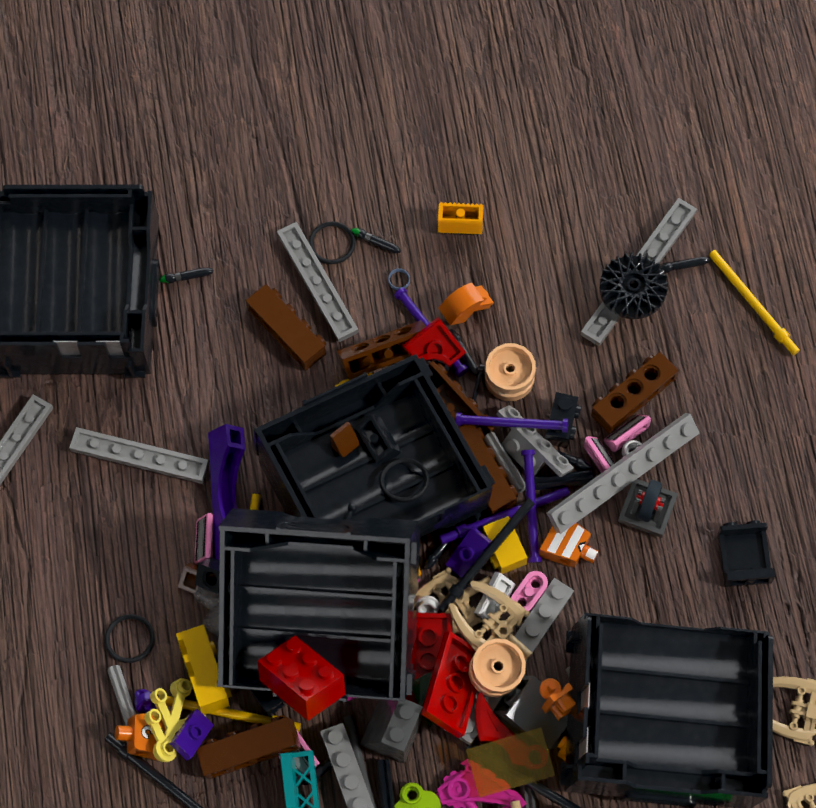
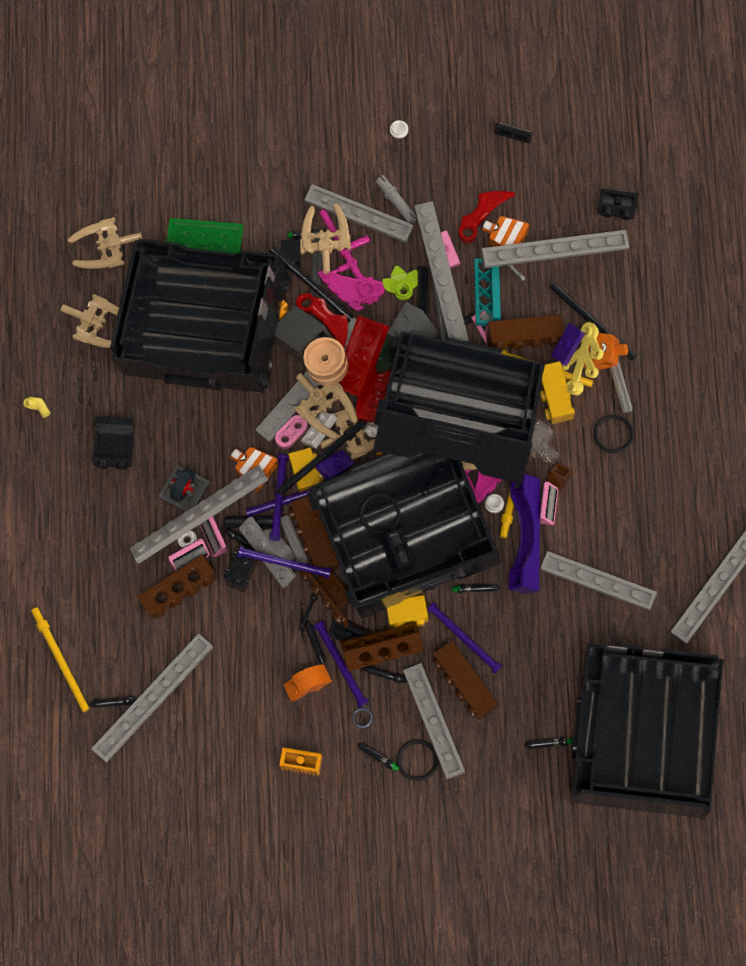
camera: 170 degrees left, 5 degrees up
dark purple tile [134,689,157,714] -> none
black brick [195,558,220,594] -> none
red brick [258,635,345,721] -> none
reddish brown slope [330,422,359,457] -> none
red tile [402,317,467,366] -> none
clear yellow piece [466,728,555,797] -> none
light nougat wheel [485,343,536,401] -> none
orange hips [539,678,576,721] -> none
black wheel [599,252,668,319] -> none
none -> black piece [361,666,407,683]
none -> dark purple bar [427,602,502,674]

